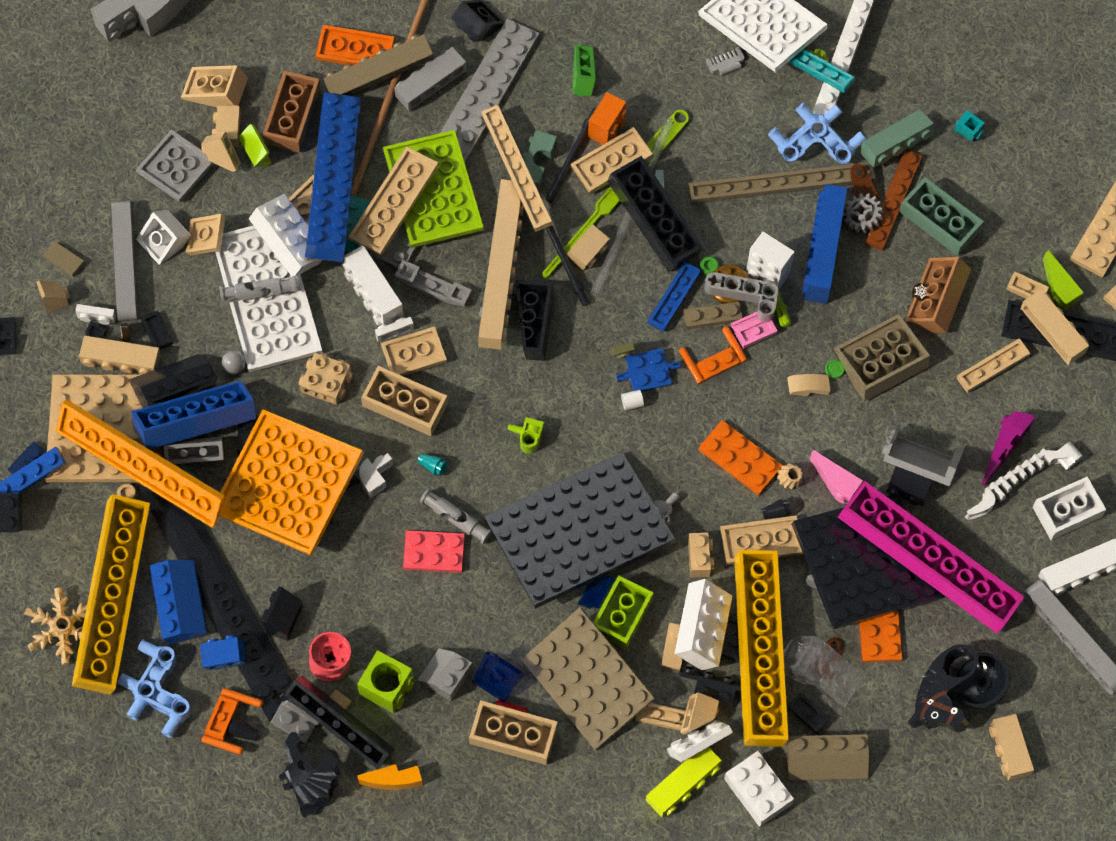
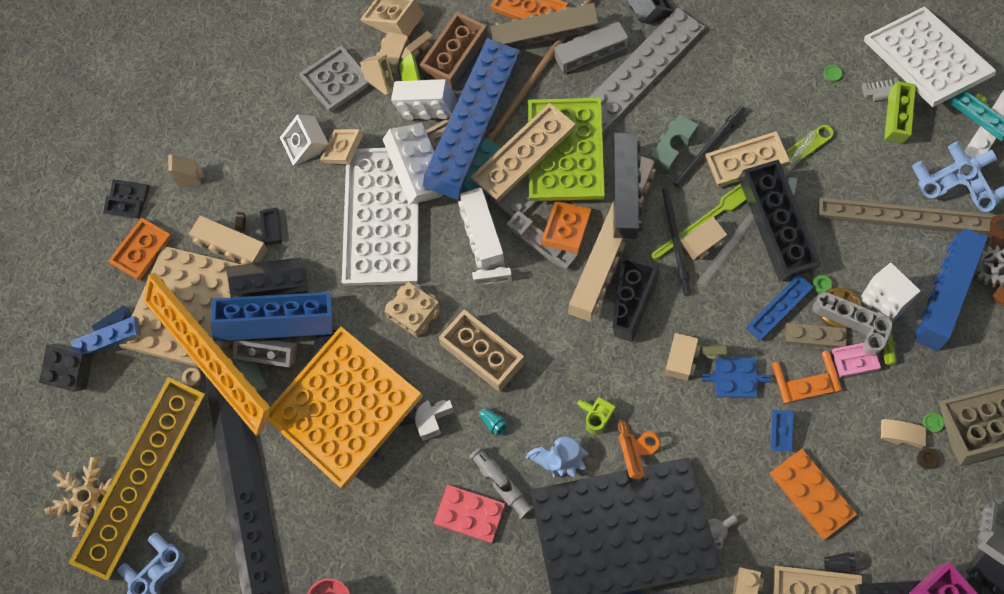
camera: 25 degrees right, 0 degrees up
dark tan tile [43,241,85,277] -> none
white plate [75,304,116,325] -> none
black tile [85,322,108,339] -> none
light grey beam [111,200,138,321] -> none
blue slope [150,560,208,644] -> none
blue brick [200,635,247,670] -> none
light grey piece [219,276,297,303] -> none
light grey piece [222,350,246,374] -> none
black slope [262,586,303,641] -> none
tan plate [381,326,447,376] -> none
tan plate [481,105,553,232] -> none
bright green slope [572,44,596,97] -> none
orange brick [588,92,627,145] -> none
white gear [621,390,644,411] -> none
tan piece [777,463,803,490] -> none
bright pink slope [810,450,863,504] -> none
none -> orange plate [108,217,172,281]
none -> white brick [391,79,457,120]
none -> tan plate [401,31,433,60]
none -> light blue head [525,436,589,477]
none -> orange plate [541,201,591,253]
none -> brick [613,133,642,239]
none -> orange piece [617,420,661,479]
none -> tan brick [664,333,700,381]
none -> blue plate [770,410,793,452]
none -> bright green piece [824,65,842,82]
none -> lime brick [884,81,916,144]
none -> dark brown tile [916,448,939,470]

